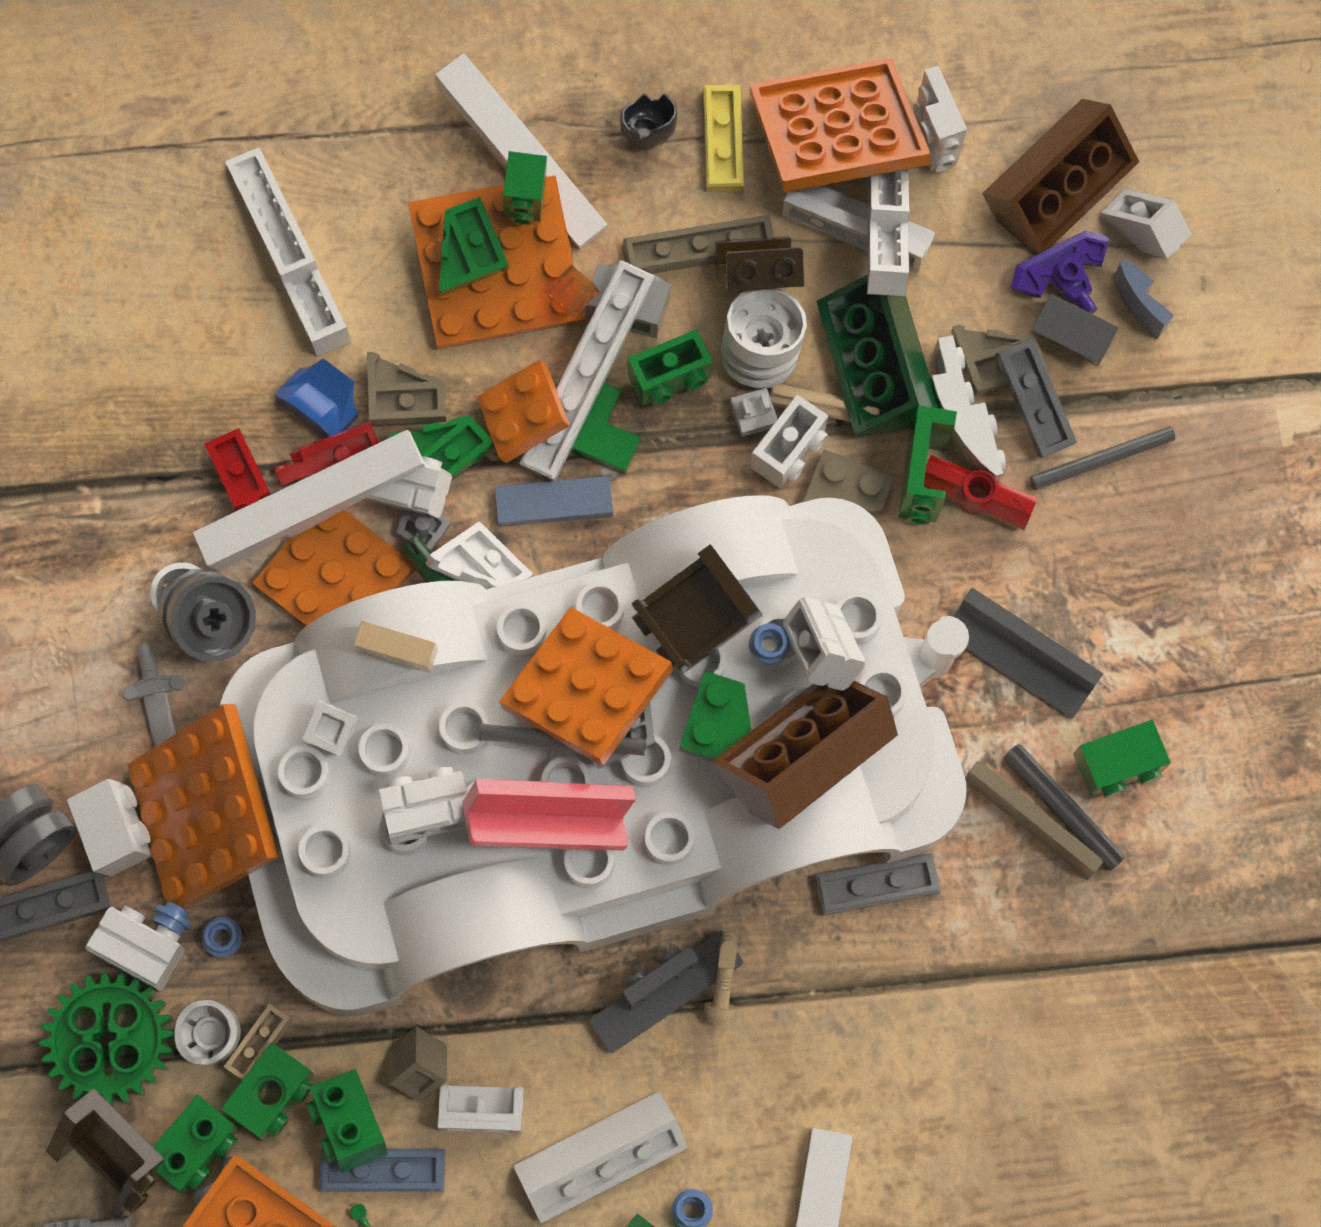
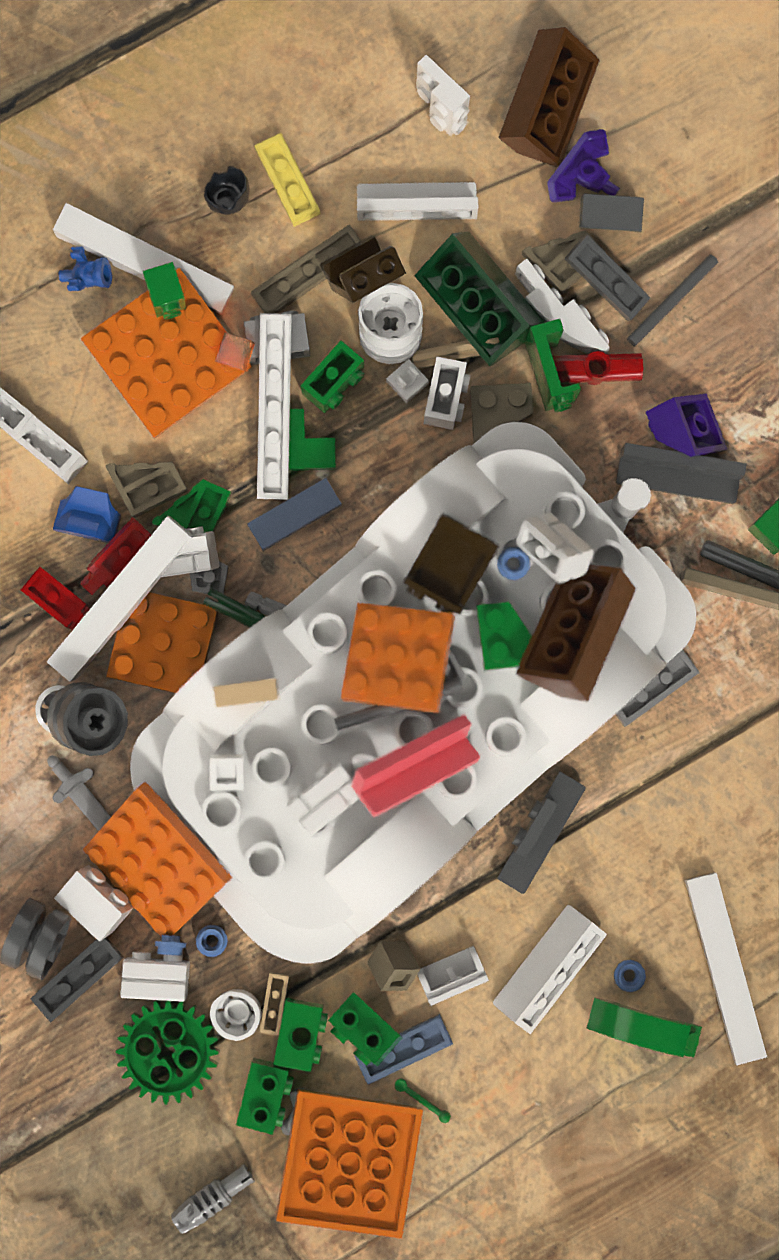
camera: 25 degrees left, 10 degrees up
dark brown panel [46,1089,164,1219] -> none
white wing [425,522,533,589] -> none
green wing [439,197,509,295] -> none
orange plate [477,359,570,463] -> none
tan hinge [704,931,737,1025] -> none
orange plate [749,58,930,193] -> none
white slope [867,169,909,296] -> none
white slope [1101,189,1192,259] -> none
sand blue slope [1113,258,1174,339] -> none
none -> blue piece [59,246,112,291]
none -> dark purple slope [646,393,728,457]

